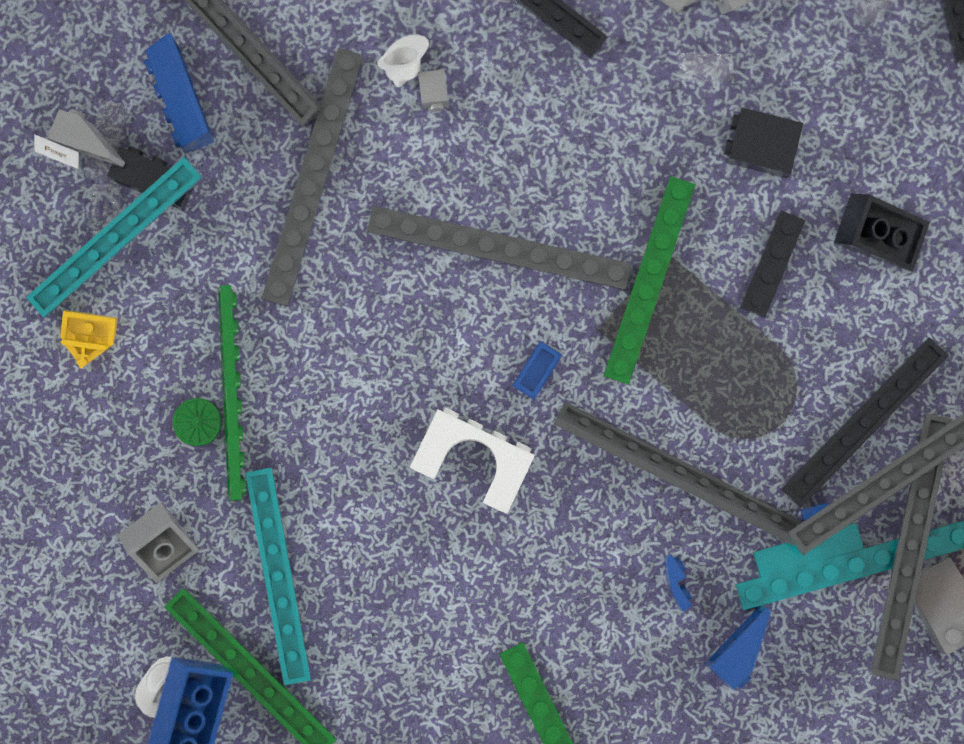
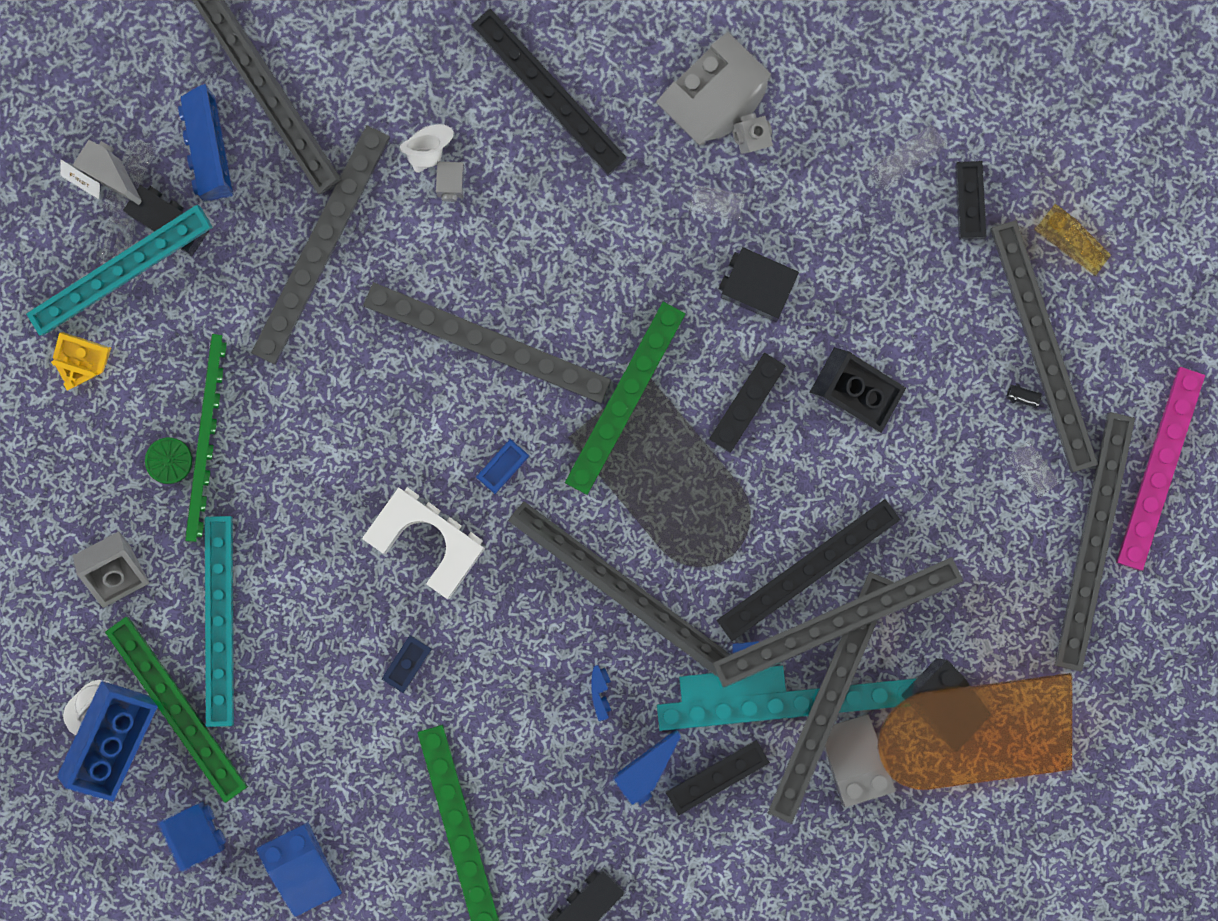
camera: 15 degrees right, 0 degrees up
none -> dark blue plate [382,635,432,693]
none -> black plate [665,740,770,816]

